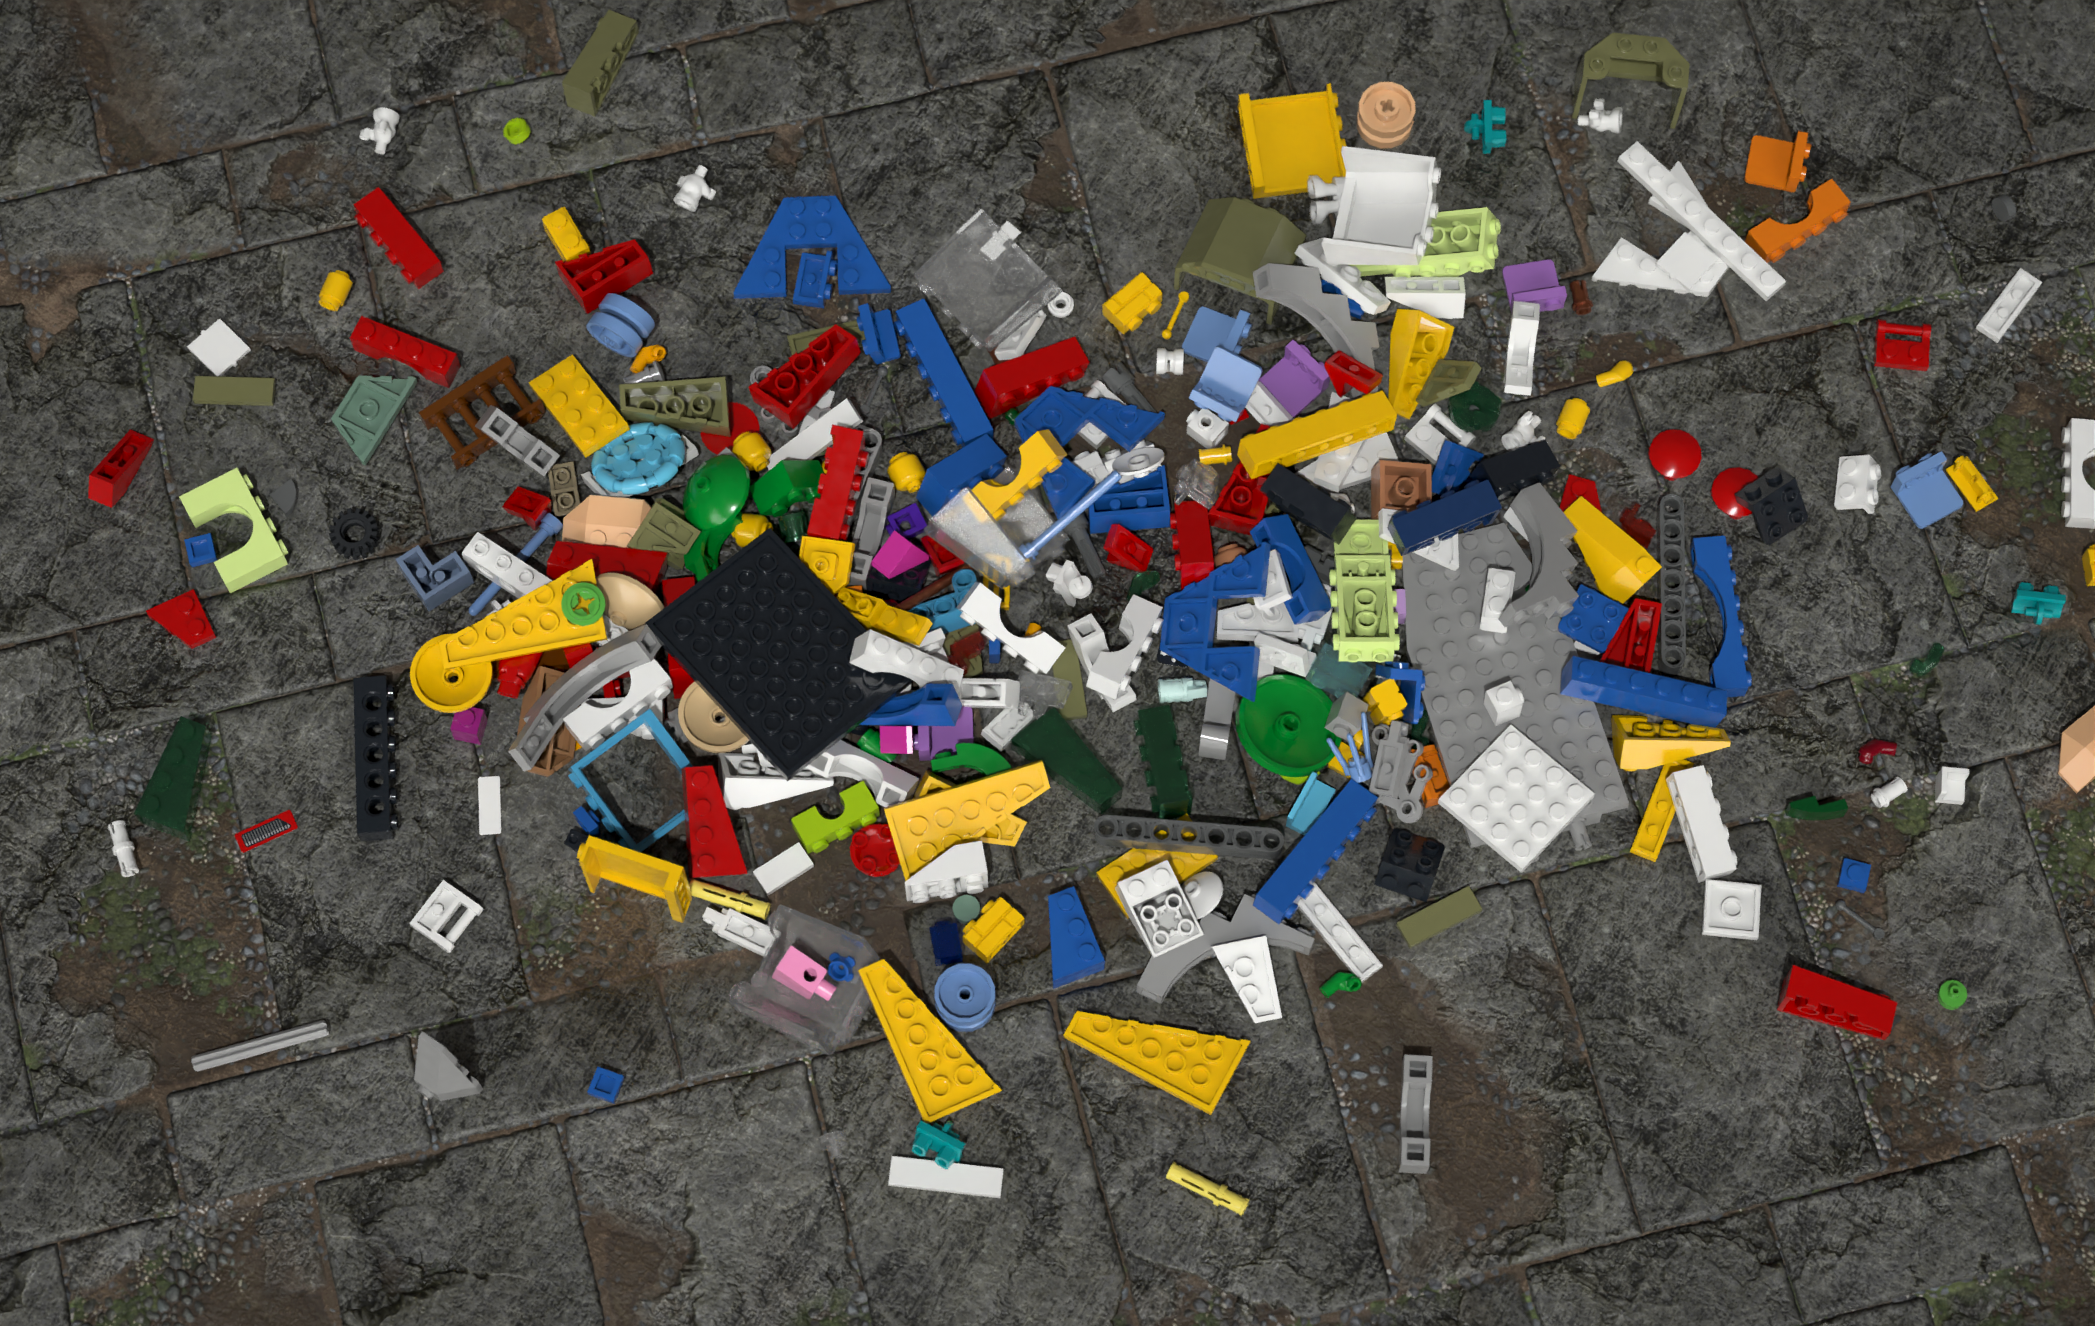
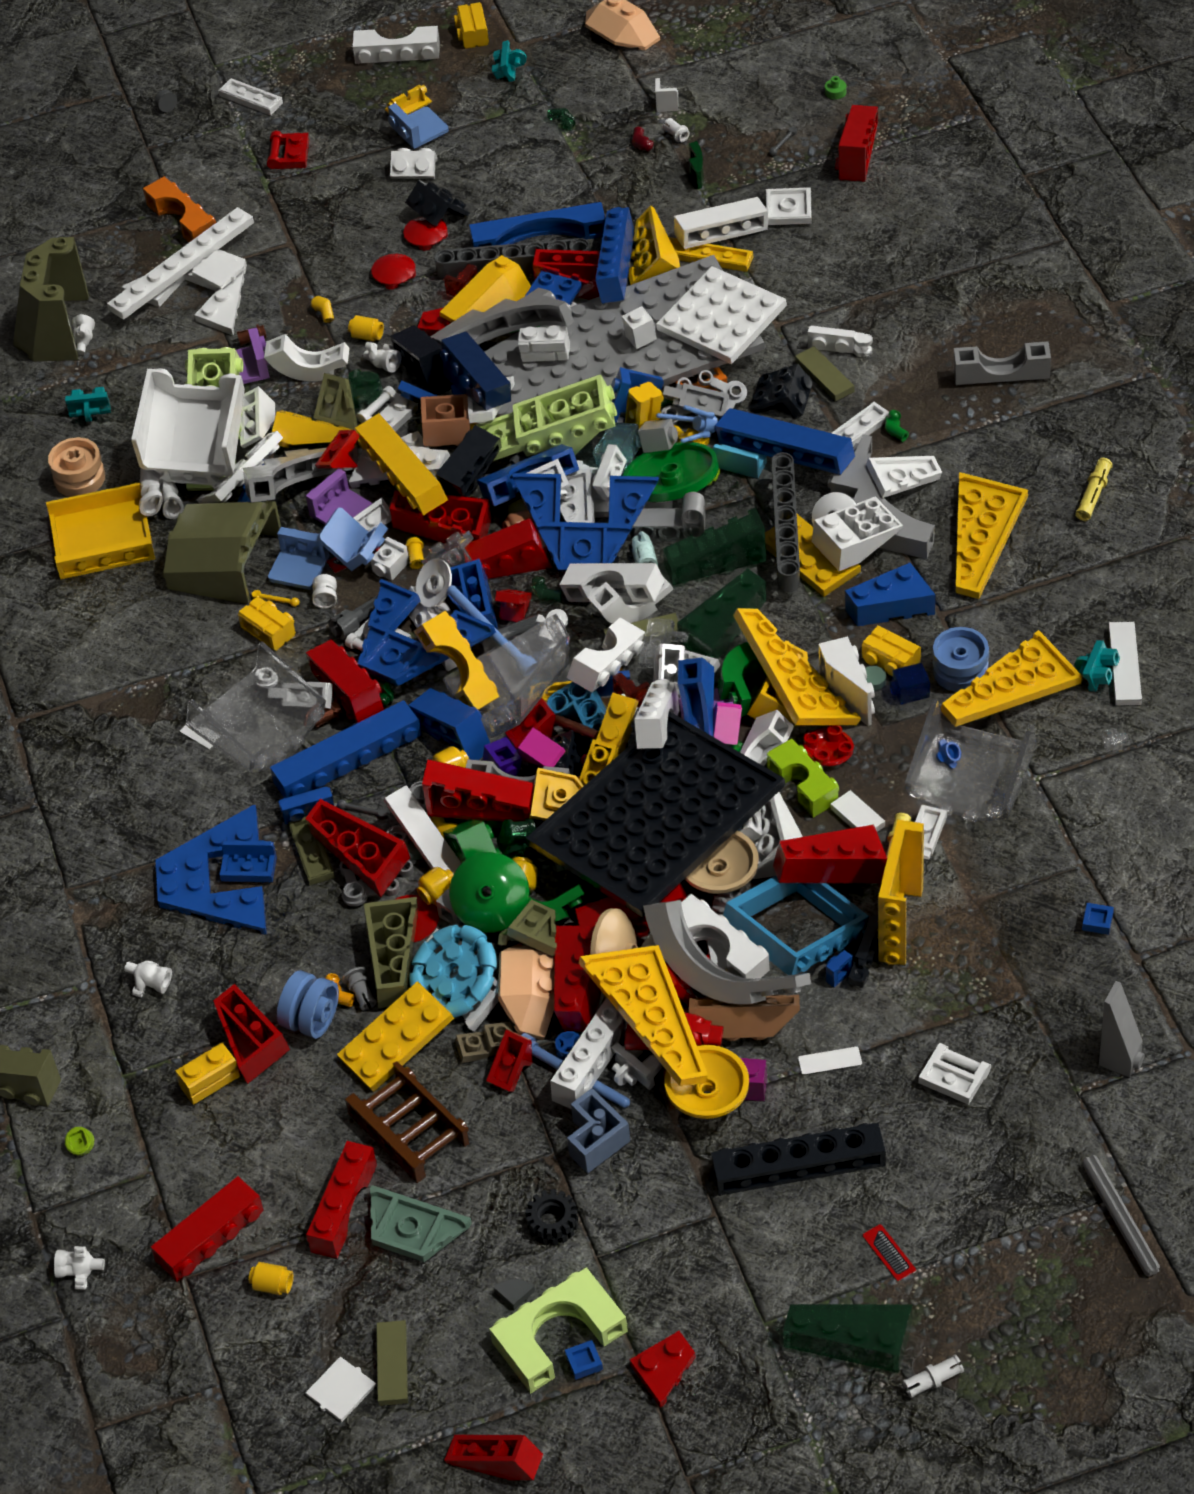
camera: 90 degrees left, 20 degrees down
light grey arch [475,405,560,476] -> none
bright green gear [561,582,606,626] -> none
bright pink torso [772,945,837,1001] -> none
orange bracket [1744,131,1811,193] -> none
blue plate [1837,858,1871,893] -> none
none -> blue wheel [555,1031,580,1061]
none -> white hinge [808,326,873,357]

